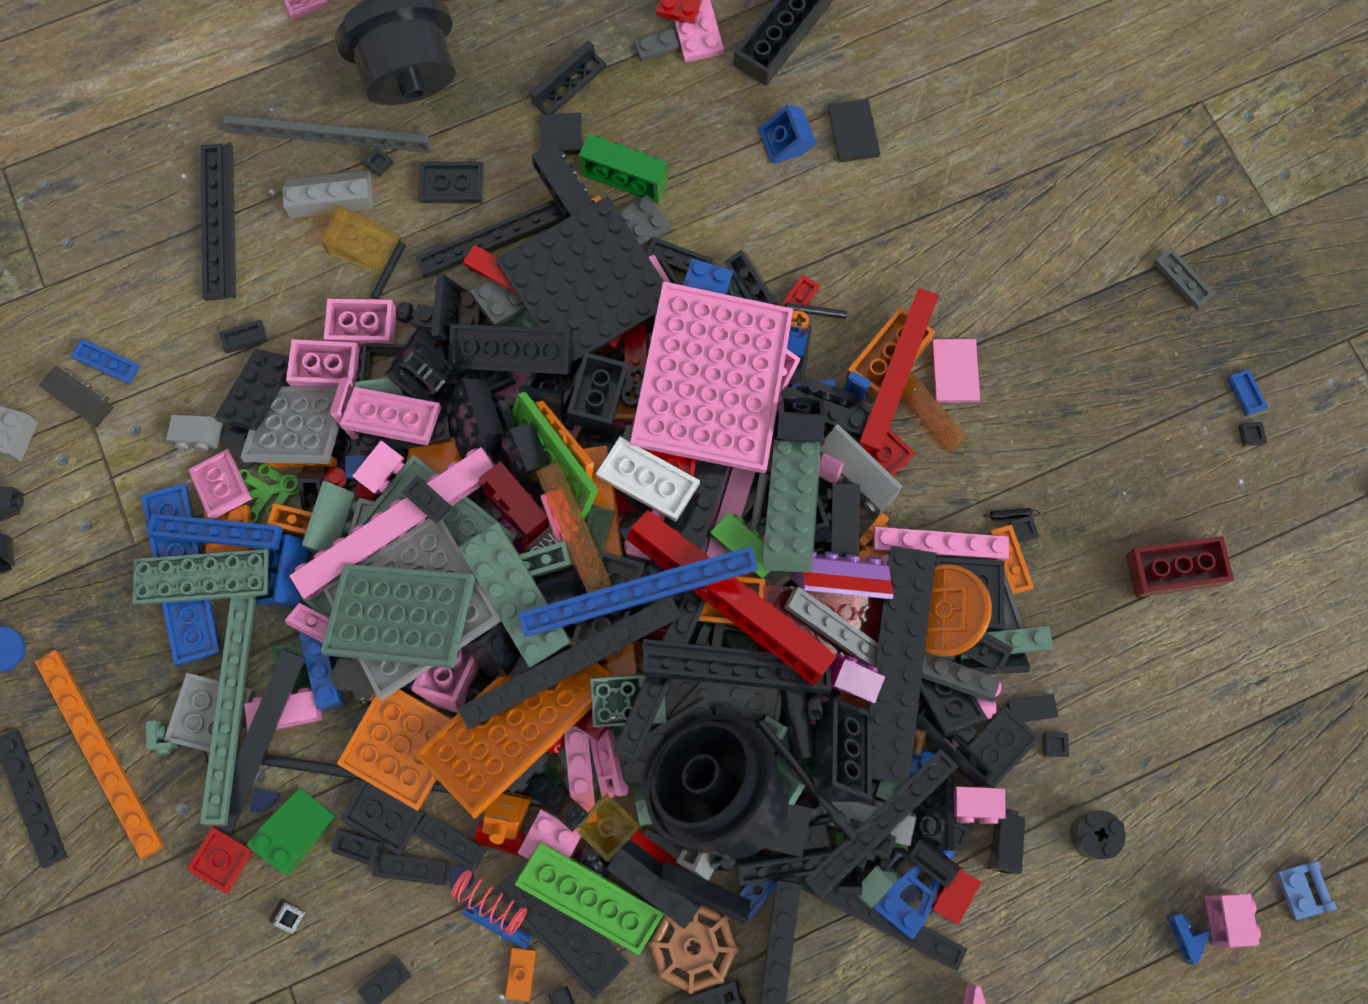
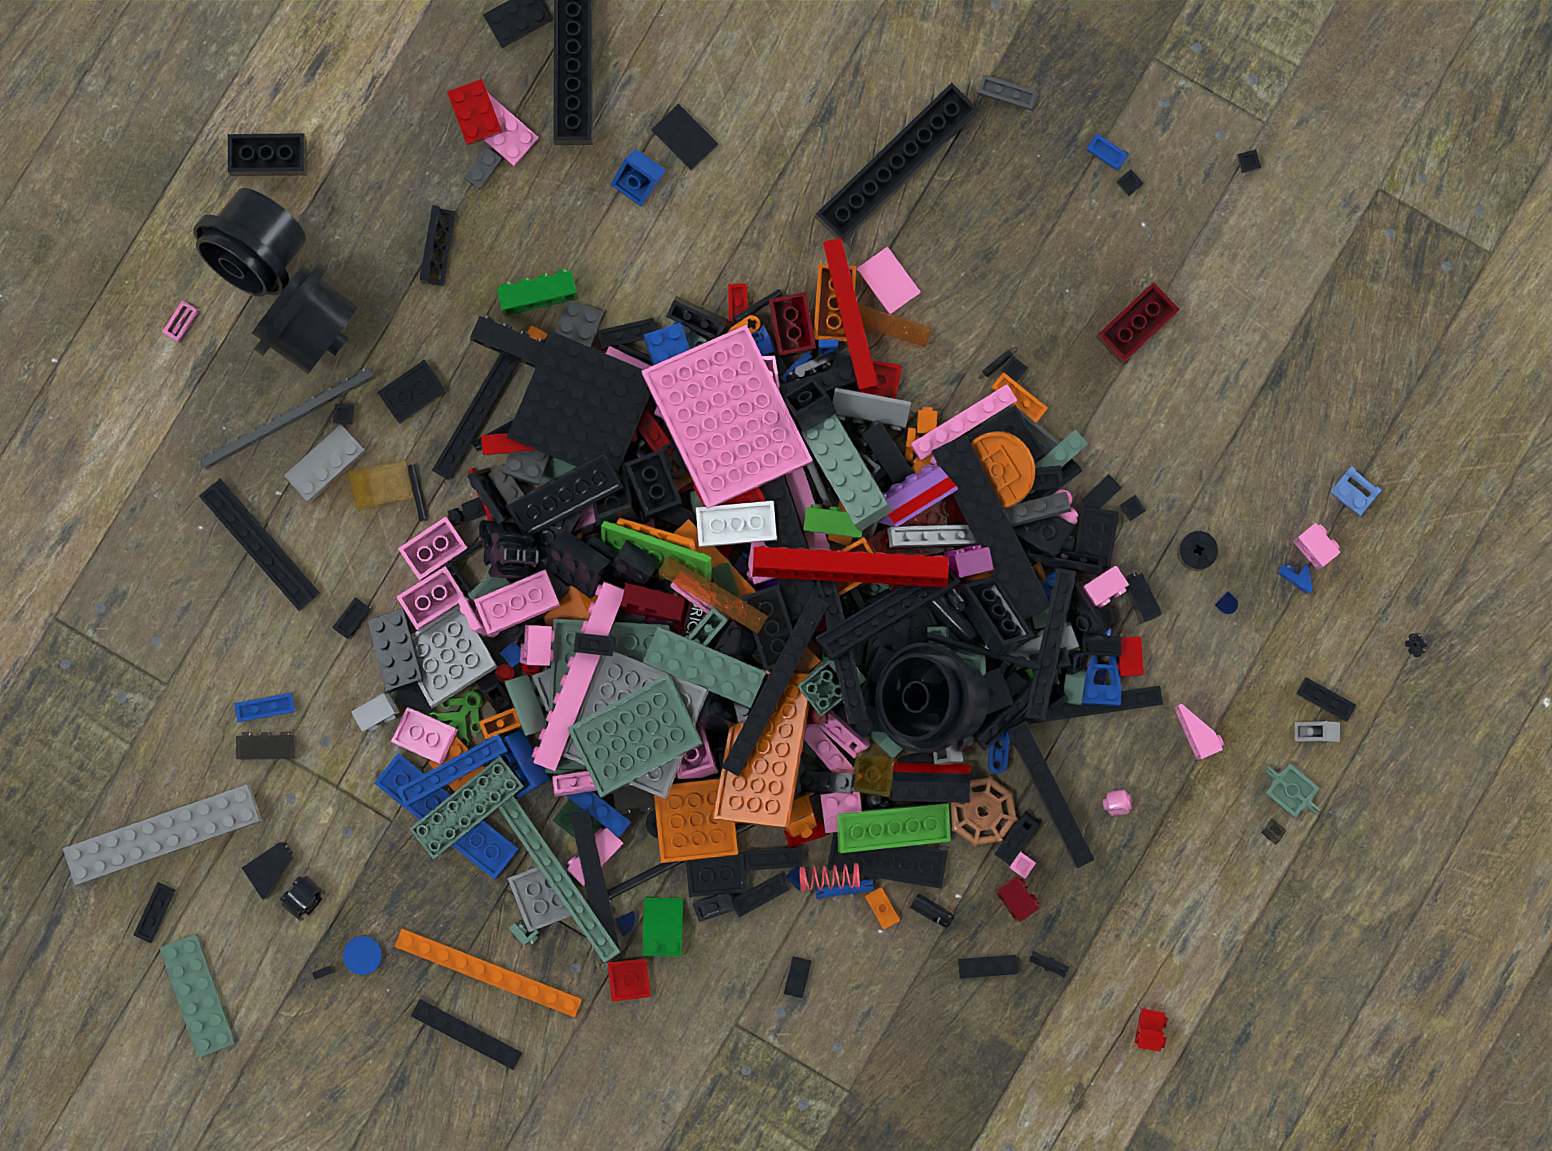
camera: 40 degrees left, 10 degrees up
slope [269,899,305,935] -> none
blue plate [518,546,758,637] -> none
black tile [540,113,583,154] -> none
black tile [657,860,751,924] -> none
bright pink tile [819,453,844,484] -> none
none -> dark red slope [769,292,816,358]
none -> black brick [815,82,978,243]
none -> orange brick [916,407,937,436]
none -> clear blue tile [1214,591,1238,615]

